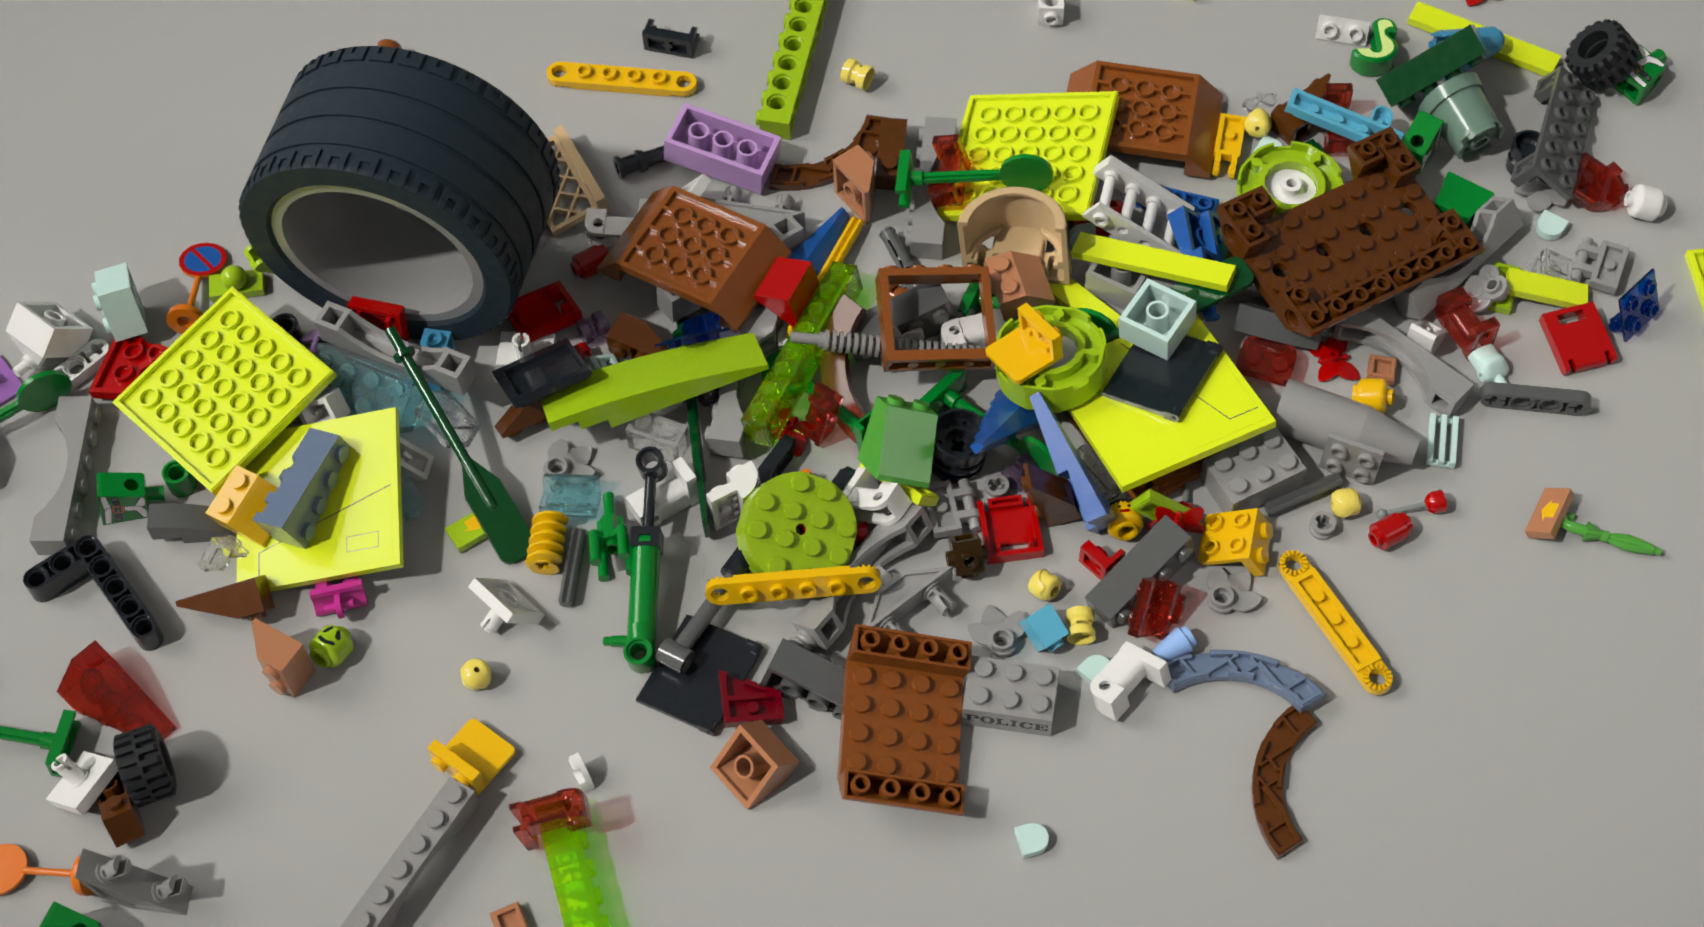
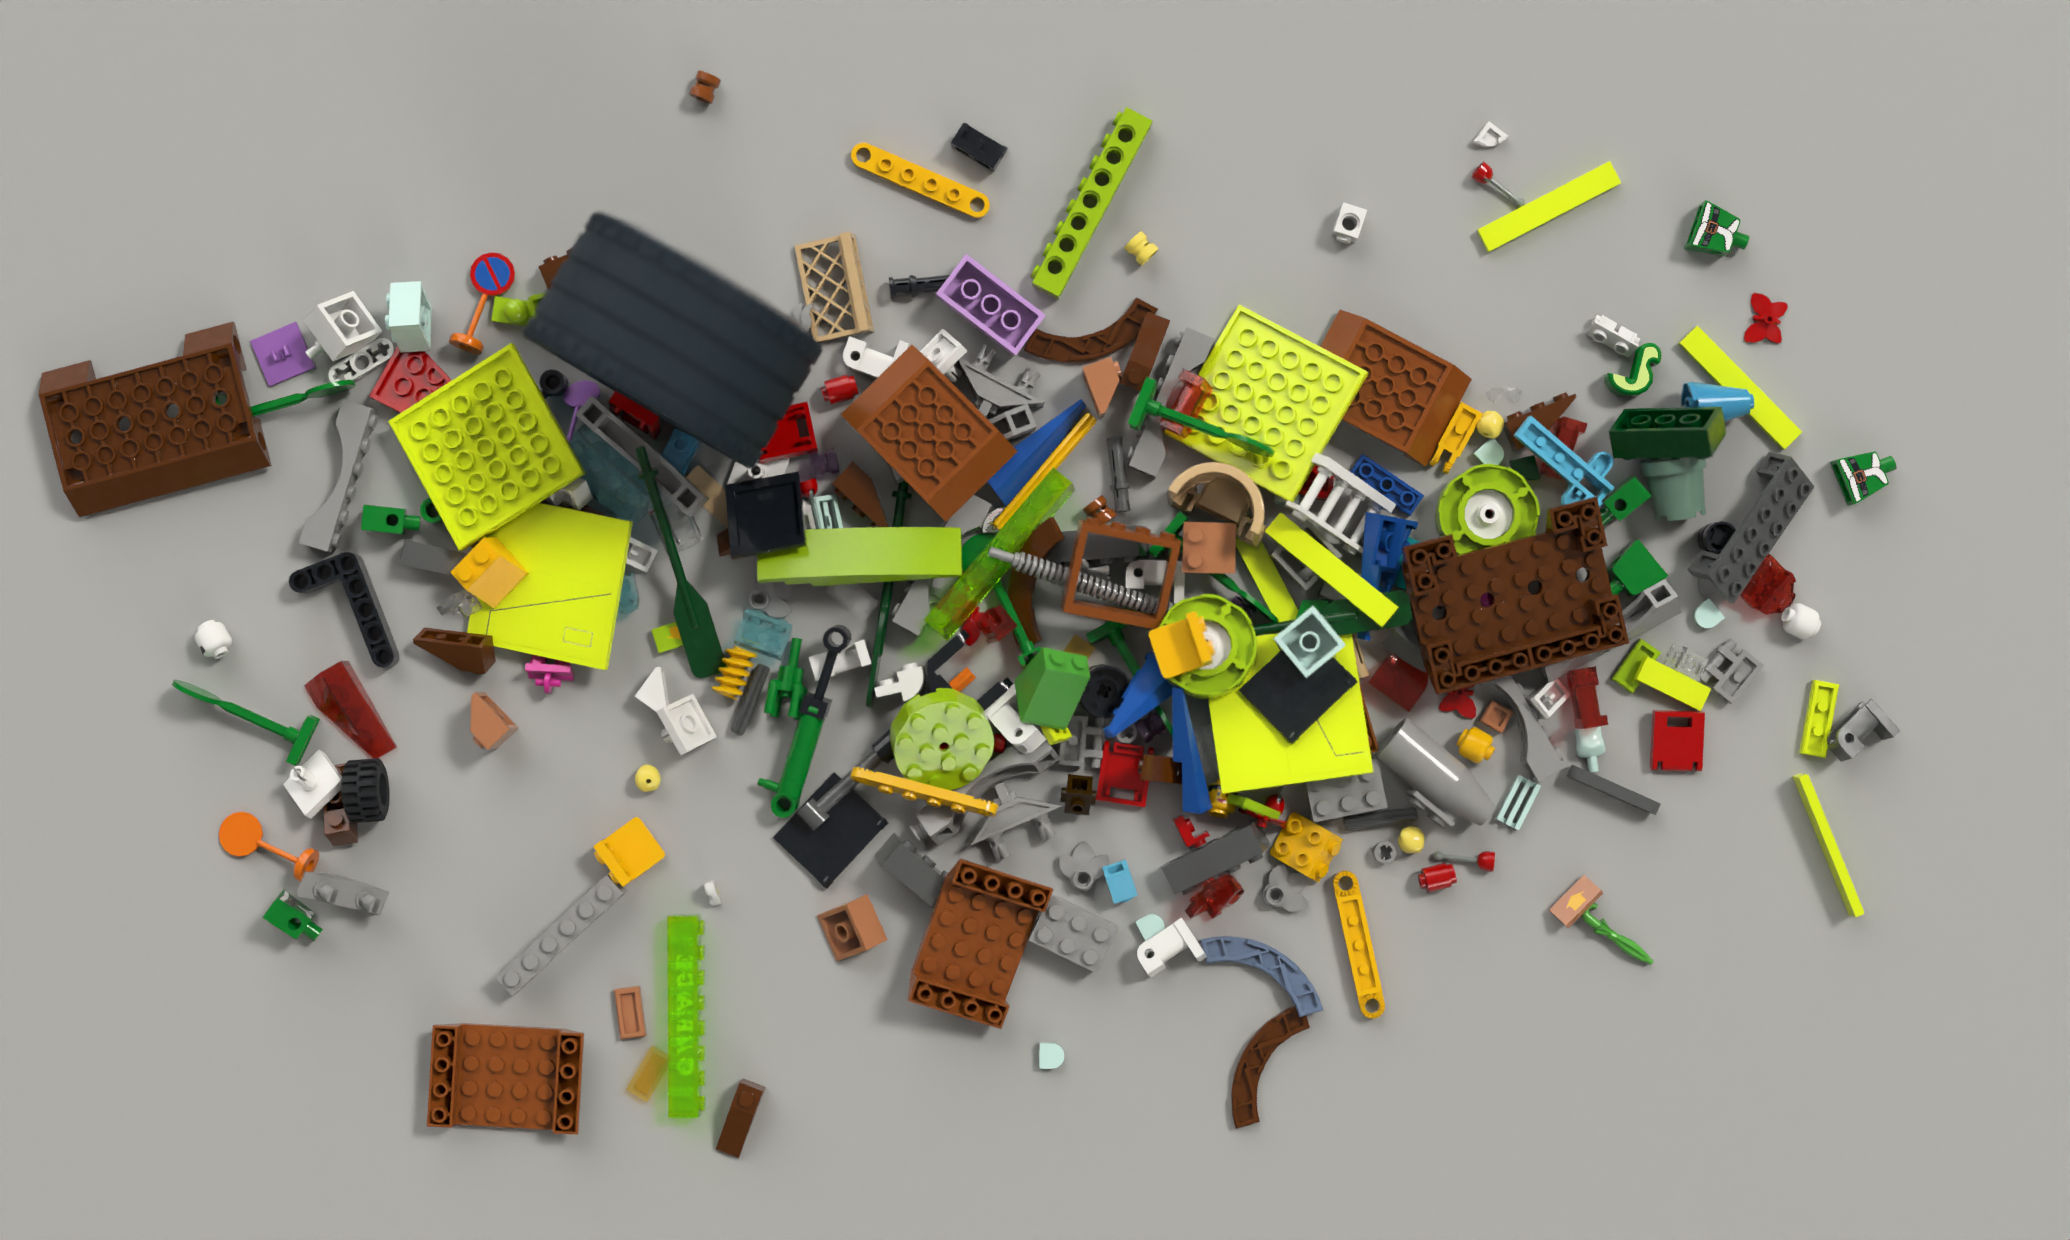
camera: 15 degrees right, 30 degrees up
wedge [252,428,351,549] -> none
lime head [309,625,353,668] -> none
clear red piece [509,788,593,851] -> none
clear blue hinge [655,311,730,350] -> none
dark red wing [718,671,785,728] -> none
red slope [752,257,821,330] -> none
light yellow piece [1028,569,1062,601] -> none
light yellow wheel [1065,606,1096,645] -> none
light blue cone [1151,625,1197,662] -> none
light grey plate [1460,264,1510,314] -> none
black tyre [1565,19,1640,91] -> none
clear blue hinge [1608,268,1660,342] -> none
none -> white slope [635,667,670,711]
none -> tan sticker [686,465,728,528]

